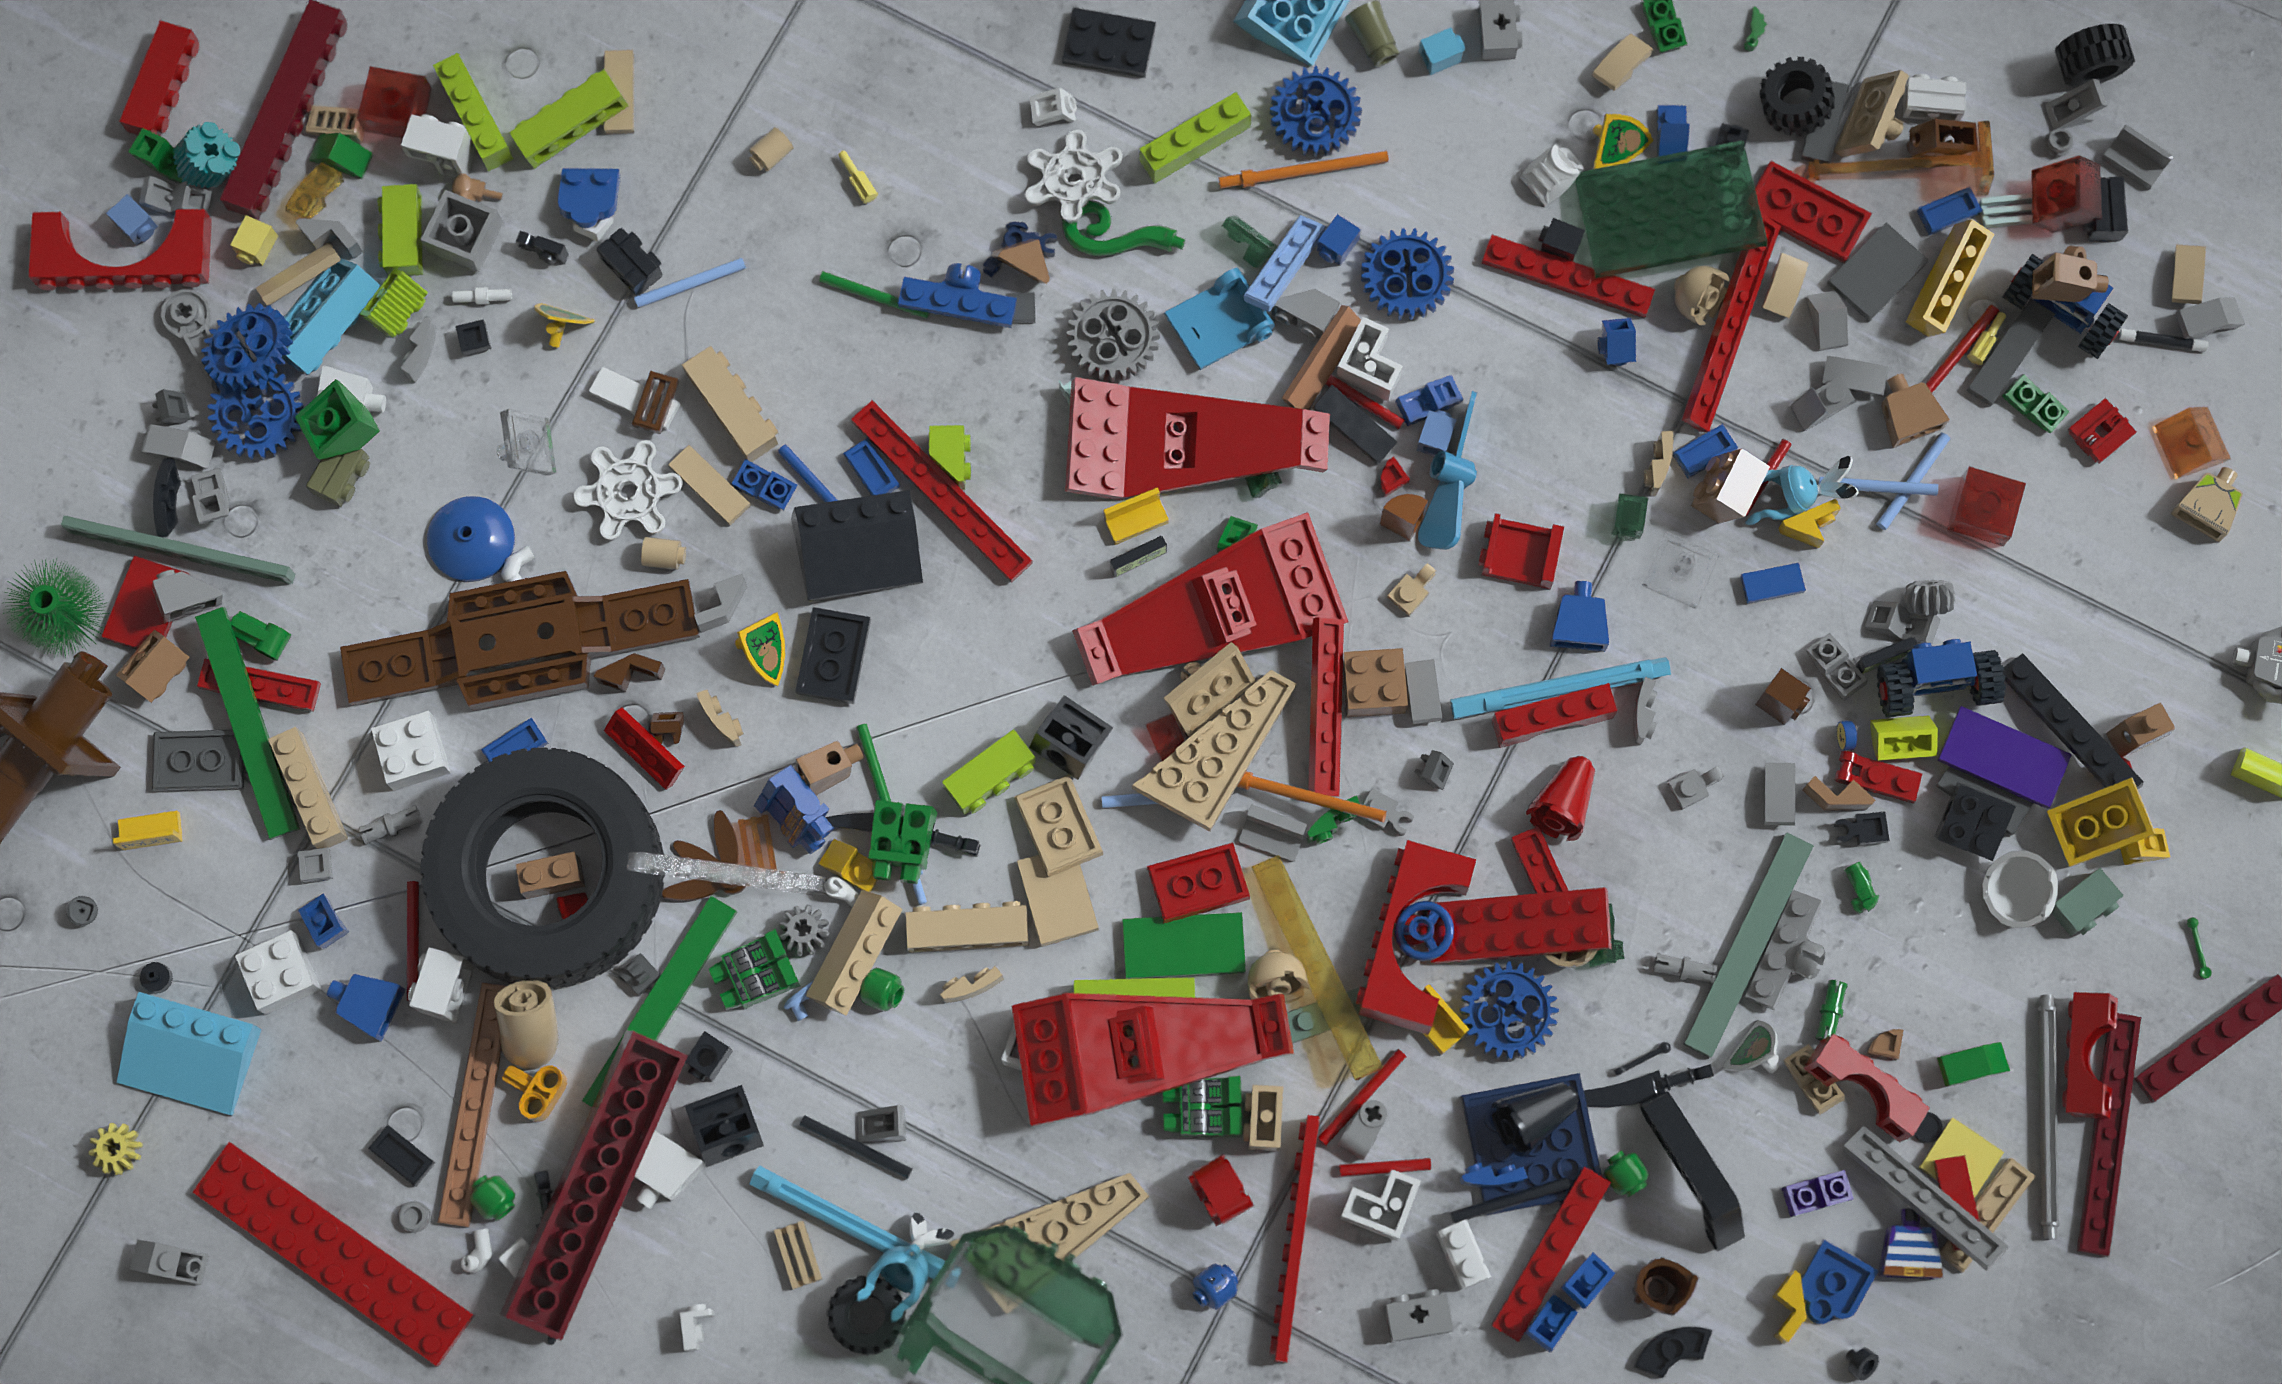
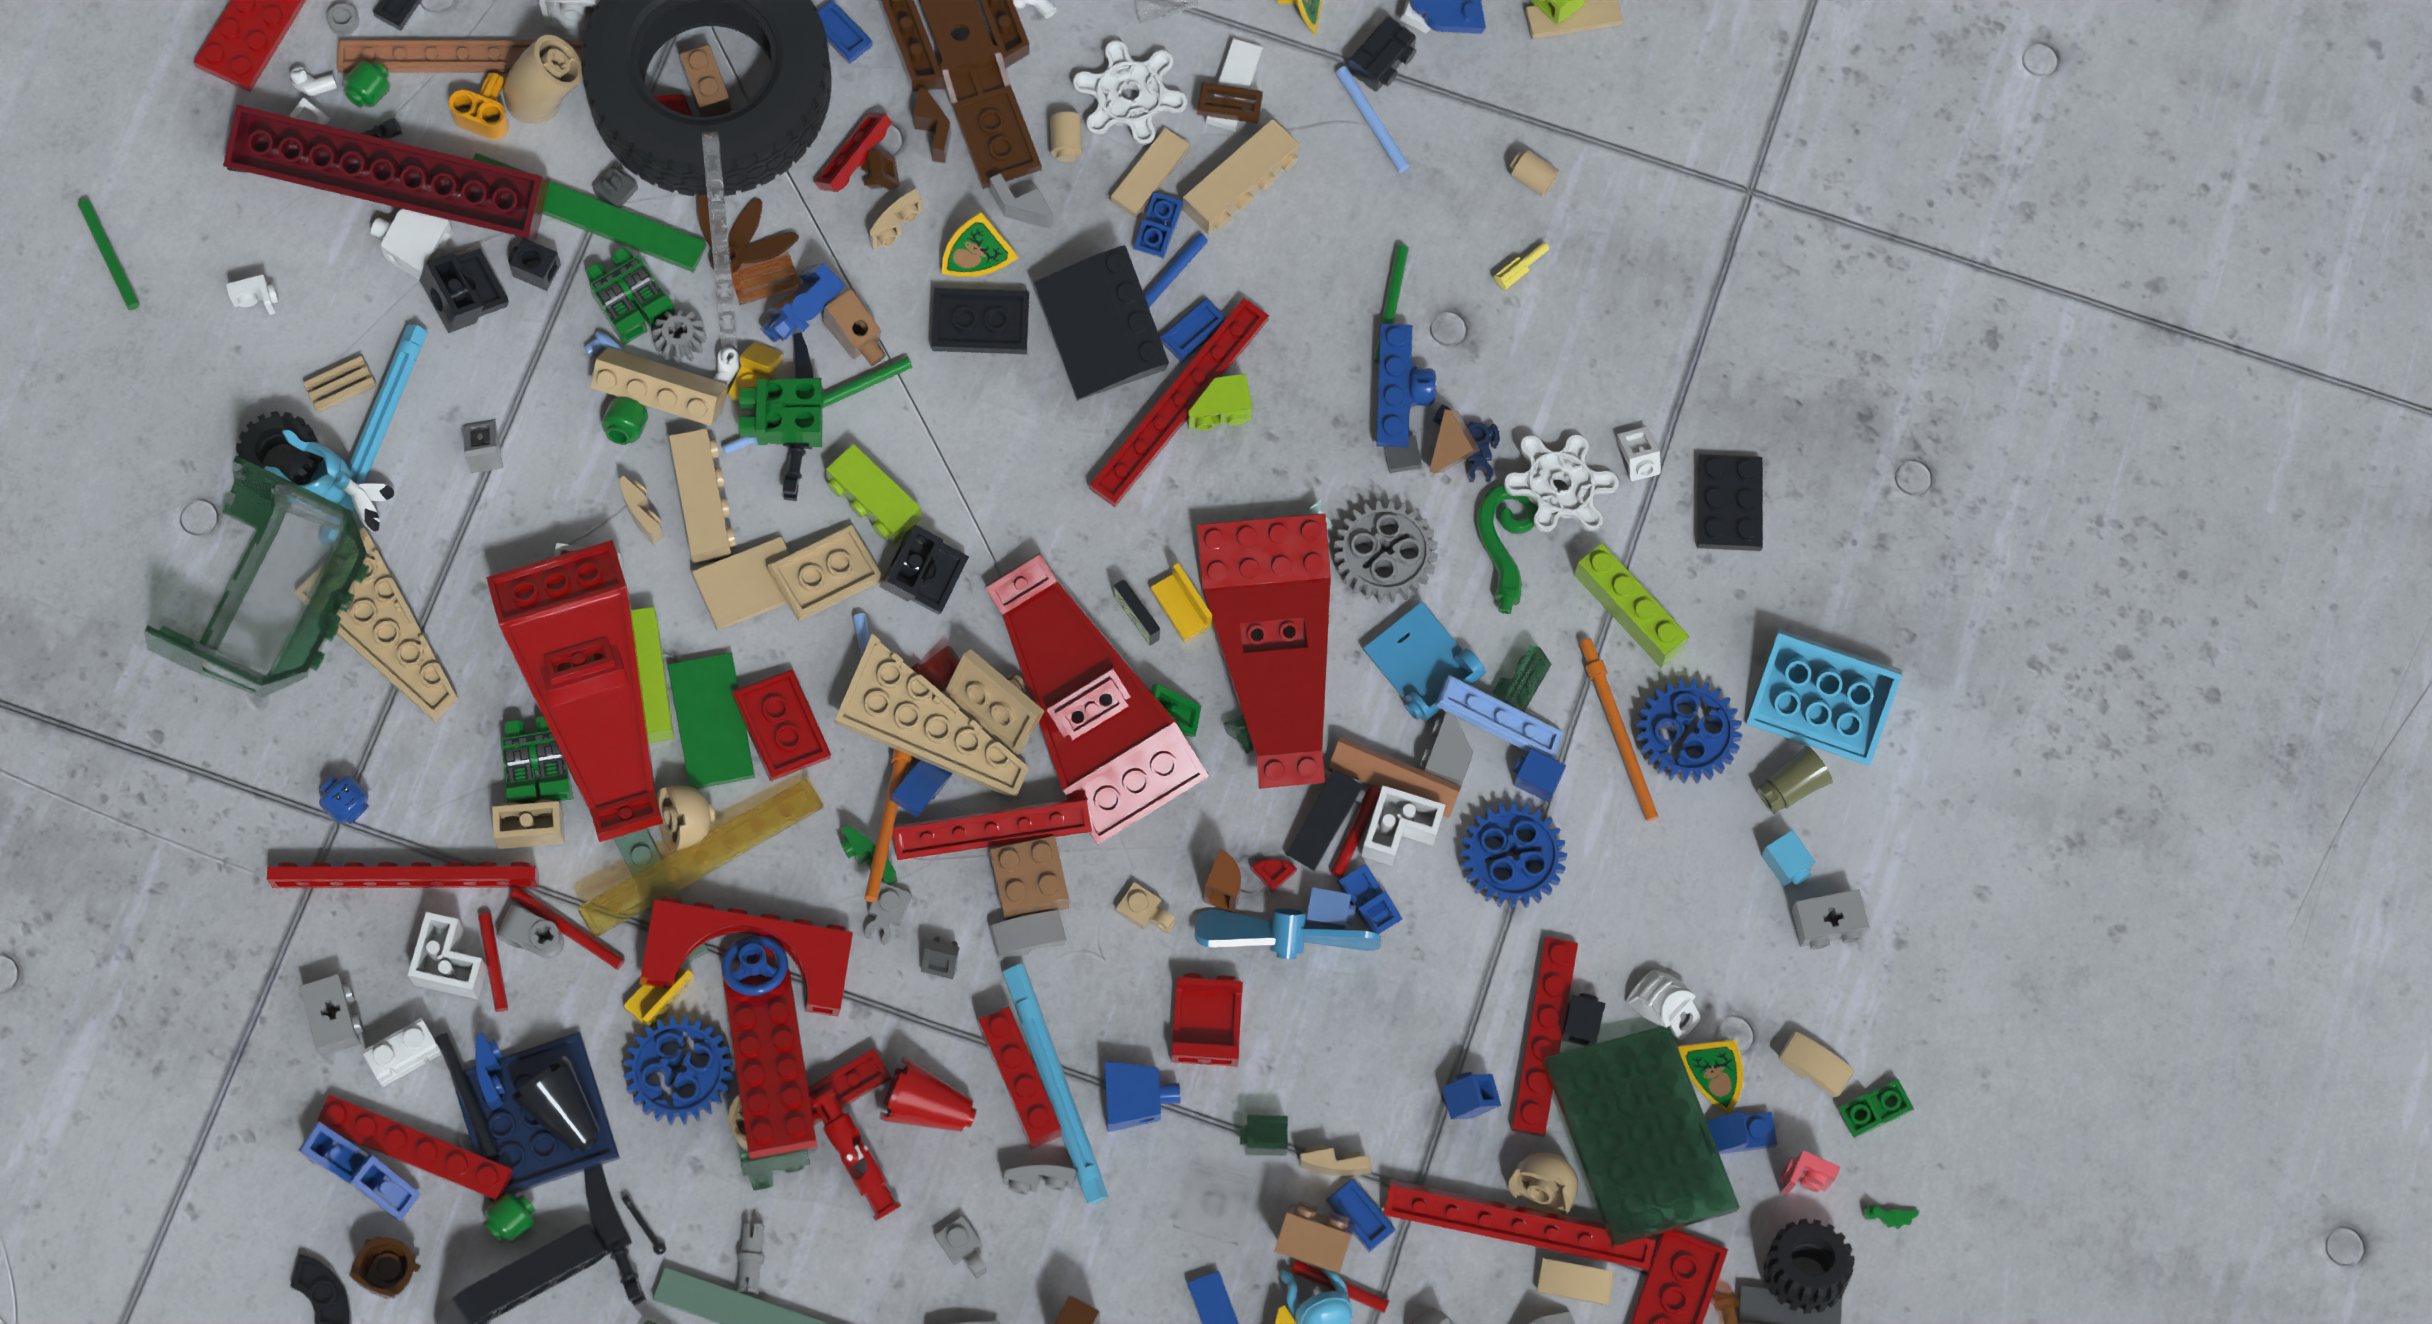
camera: 75 degrees right, 5 degrees down
black bar [799,1115,913,1180] -> none
red brick [1188,1154,1254,1227] -> none
light grey panel [1239,804,1307,862] -> none
black tile [1714,123,1749,160] -> none
none -> red piece [811,1088,902,1221]
none -> blue slope [890,760,952,818]
none -> coral bracket [1779,1150,1841,1195]

